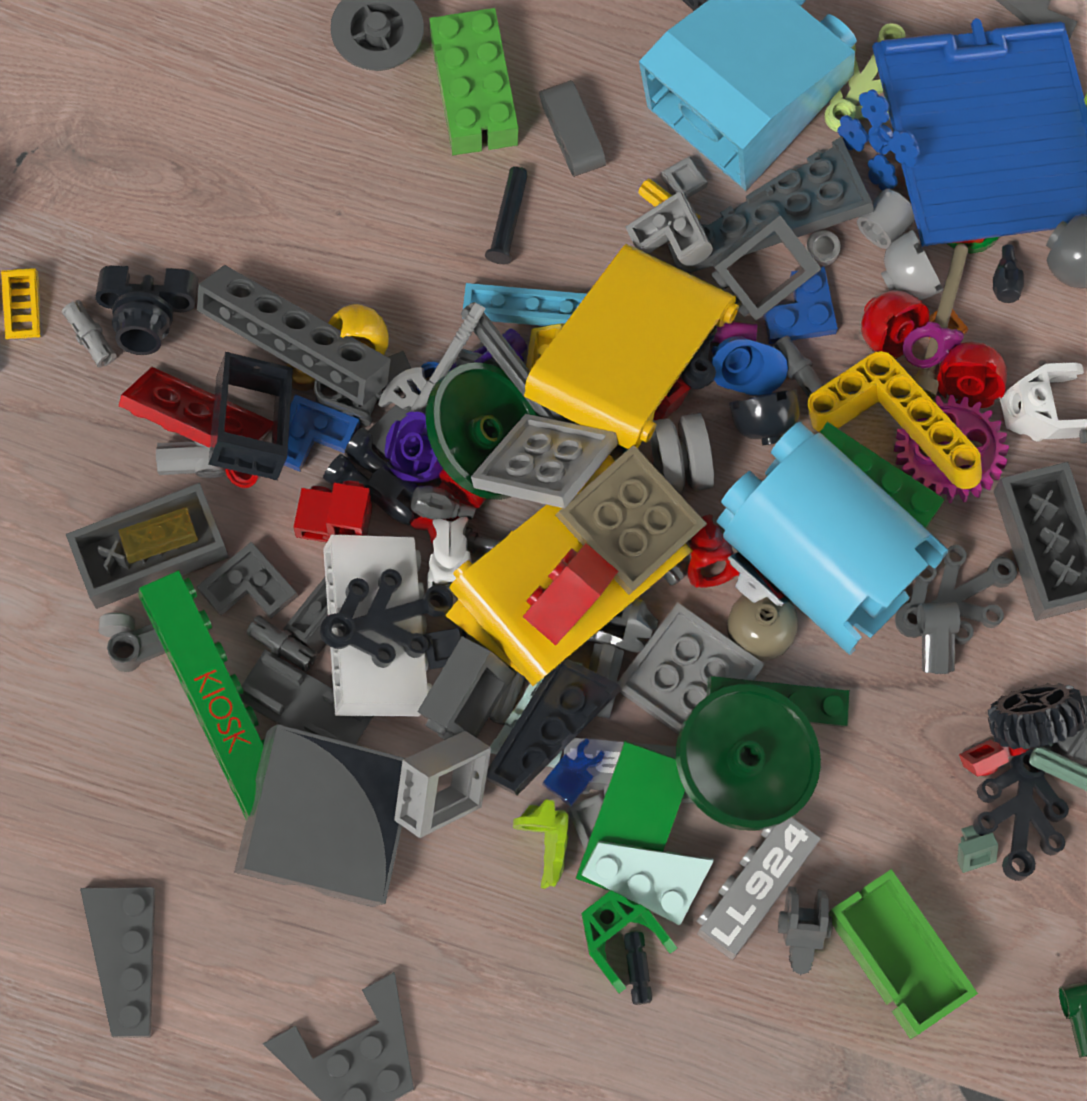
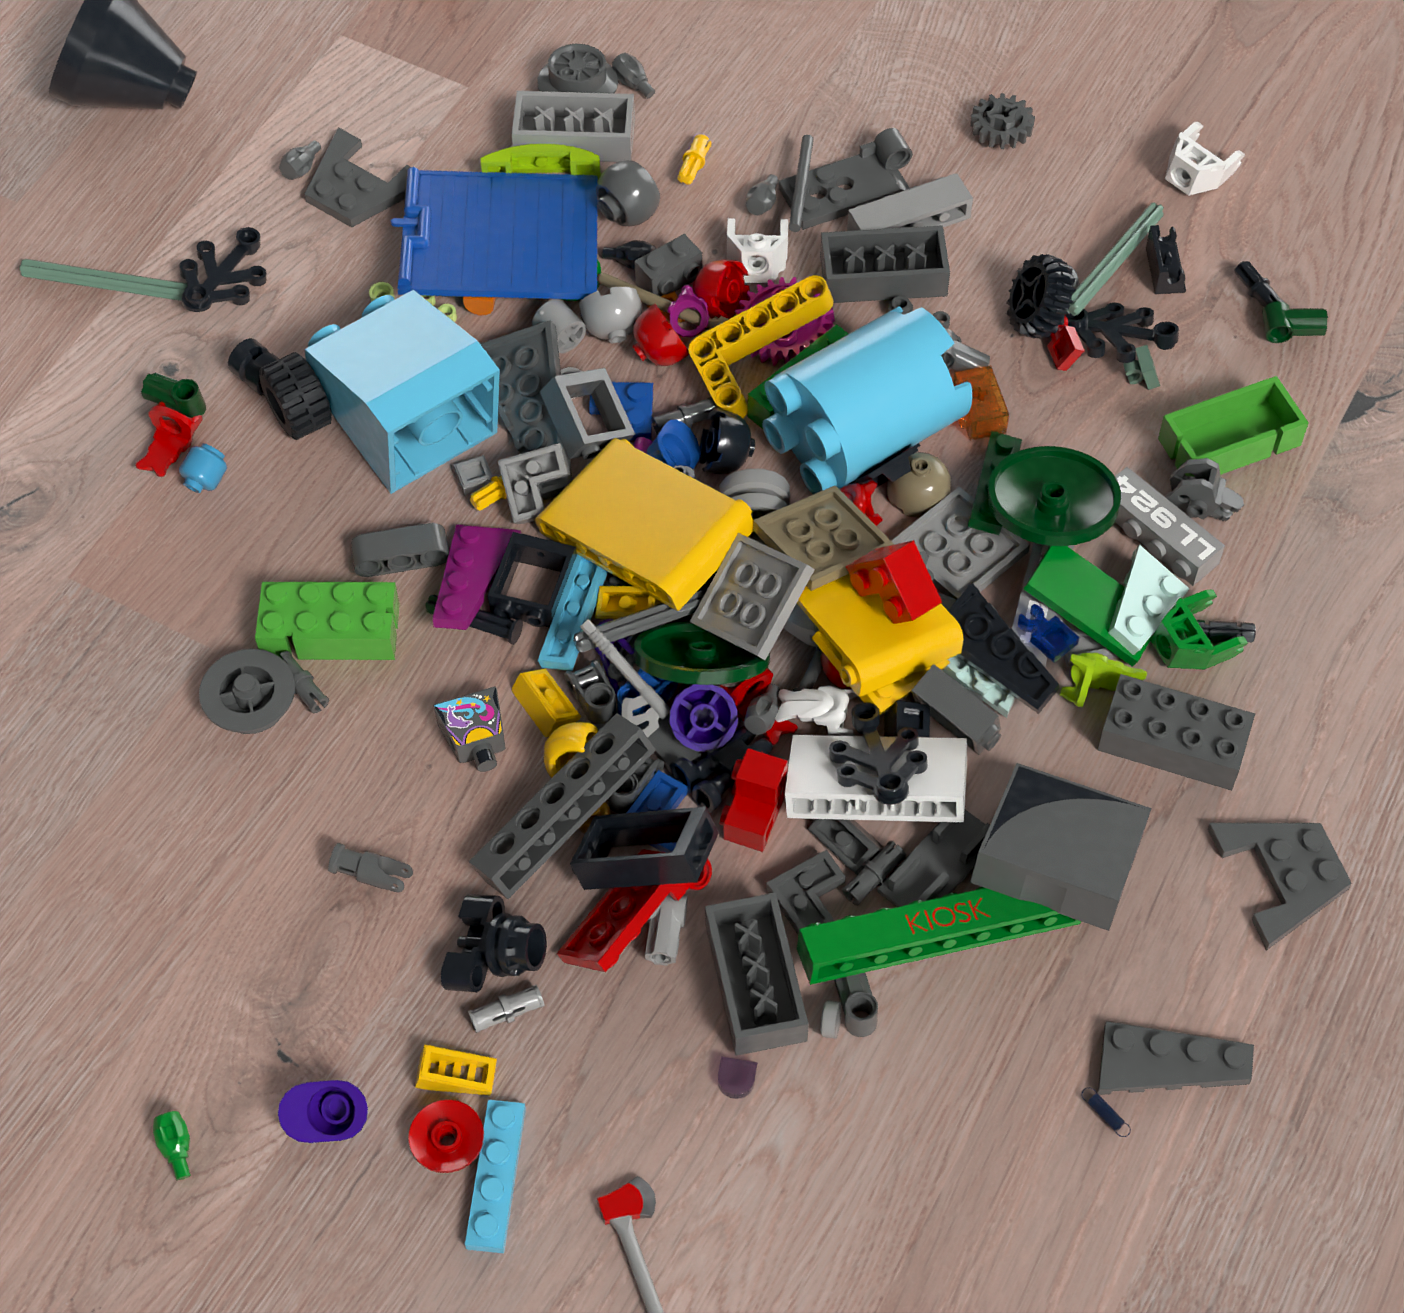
camera: 75 degrees left, 15 degrees down
clear yellow slope [118,507,198,564] -> none
light grey window [394,731,491,838] -> none
blue plant [838,89,920,191] -> none
none -> dark grey pin [280,651,329,714]
none -> dark grey piece [328,843,413,893]
none -> magenta wing [433,524,521,630]
none -> torso [433,686,506,772]
none -> black window [488,532,577,628]
none -> yellow slope [512,668,581,737]
none -> dark grey piece [564,659,617,725]
none -> dark grey brick [635,233,703,297]
none -> clear purple tile [718,1056,758,1099]
none -> clear orange brick [953,365,1009,441]
none -> dark blue piece [1082,1087,1131,1137]
none -> dark grey brick [1098,674,1255,791]

